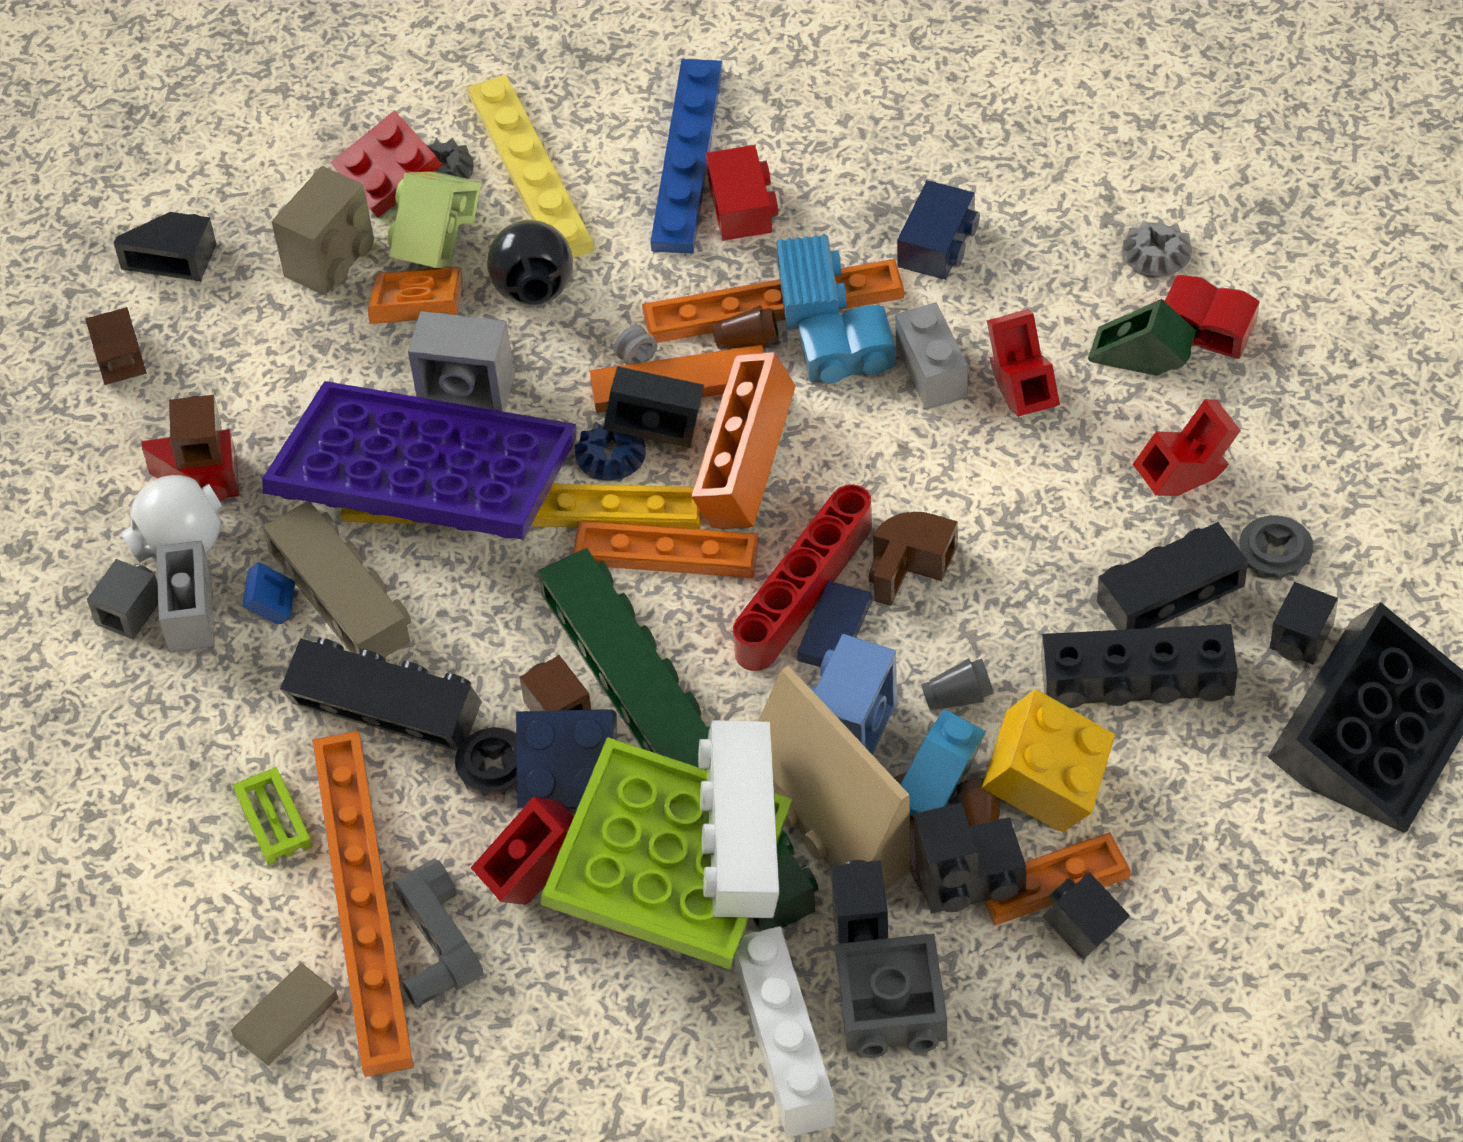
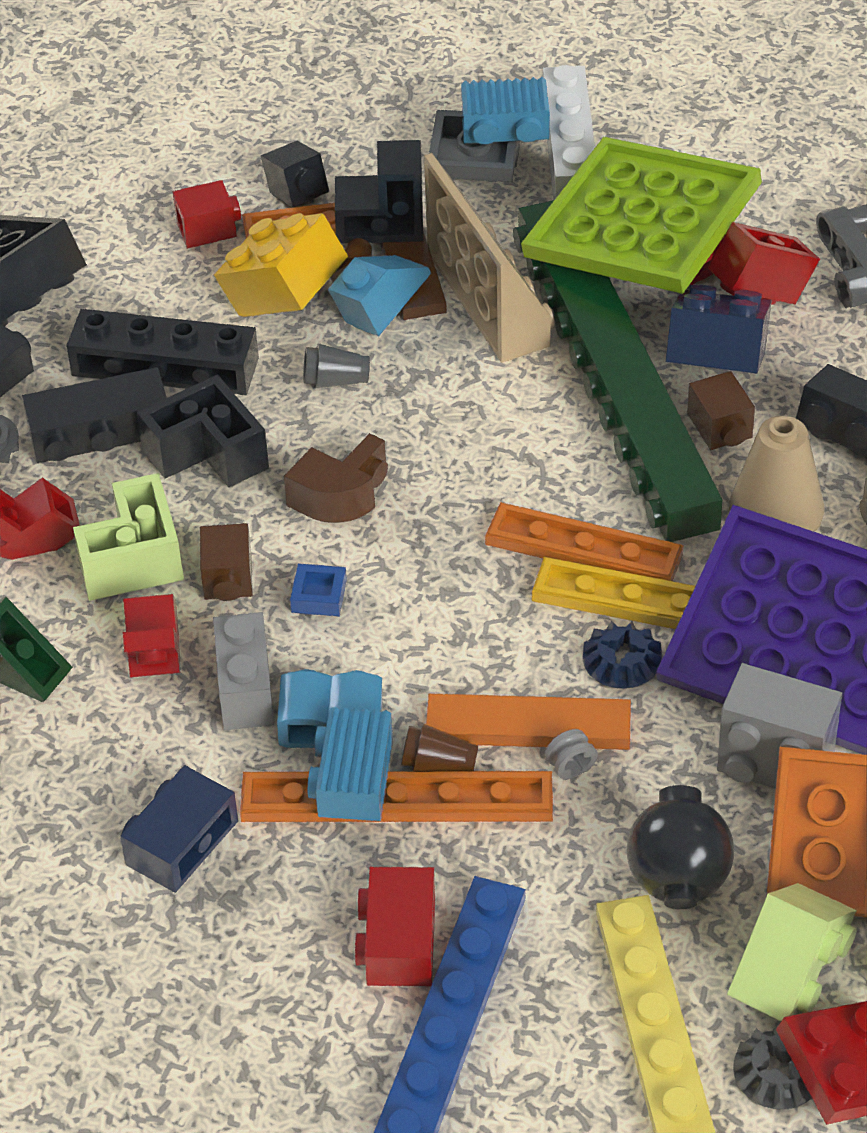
camera: 170 degrees left, 5 degrees down
black gear [455,727,517,797] -> none
black brick [603,366,704,448] -> none
orange brick [691,352,796,529] -> none
white brick [698,720,779,918] -> none
red beam [733,484,872,671] -> none
dark blue tile [797,581,872,667] -> none
medium blue brick [810,634,897,755] -> none
black brick [831,860,888,944] -> none
none -> yellowish green brick [73,473,184,601]
none -> black brick [136,375,269,487]
none -> red brick [172,180,242,249]
none -> reddish brown brick [200,523,253,601]
none -> blue plate [290,563,347,617]
none -> dark azure brick [461,77,550,144]
none -> tan cone [729,416,825,532]

